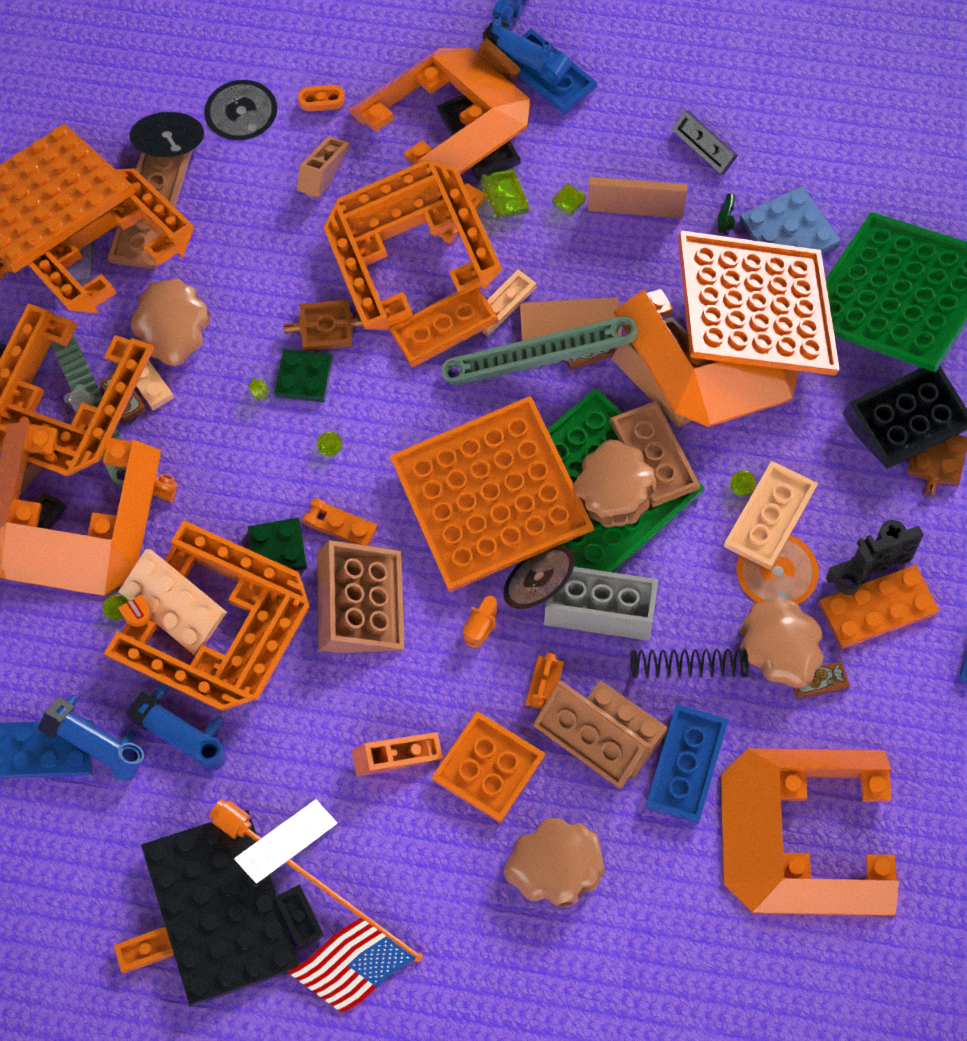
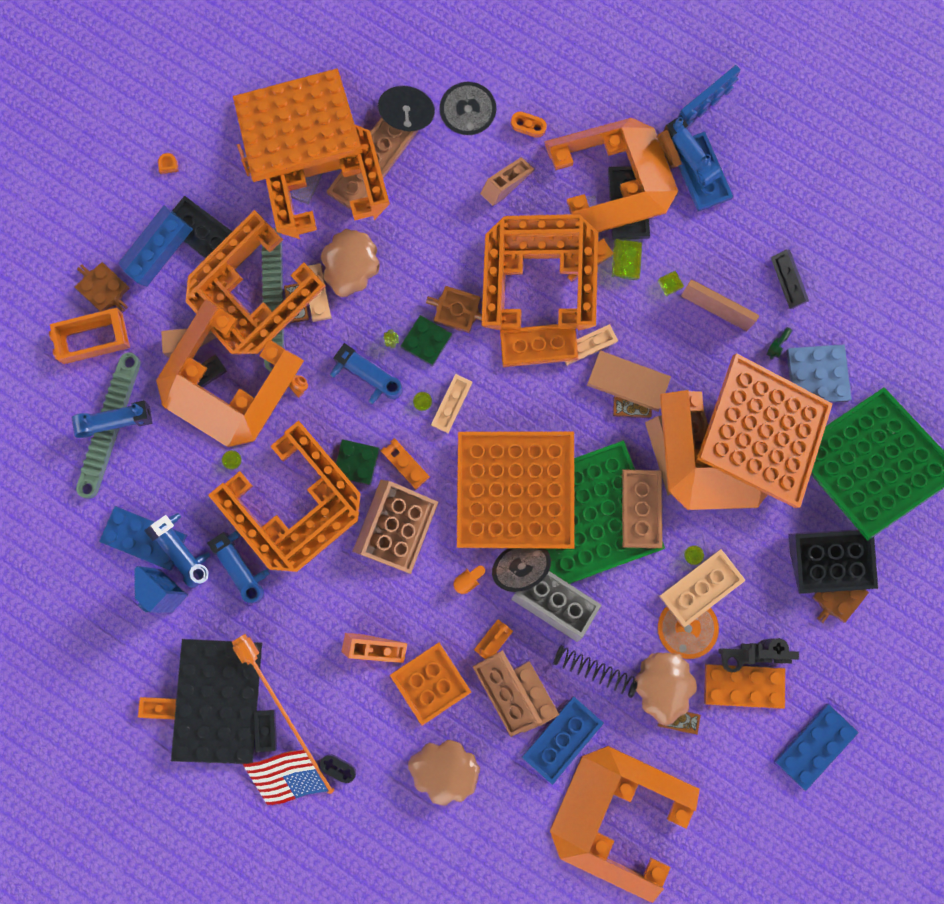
camera: 20 degrees right, 15 degrees up
clear plate [64,384,95,412] -> none
light nougat plate [118,549,227,655] -> none
orange tile [118,594,151,627] -> none
white sticker [234,800,337,884] -> none
sand green gear [441,316,638,386] -> none
nougat piece [574,440,657,527] -> none
none -> blue slope [134,566,188,613]
none -> black beam [320,754,356,784]
none -> blue piece [330,343,402,404]
none -> light nougat plate [431,374,473,434]

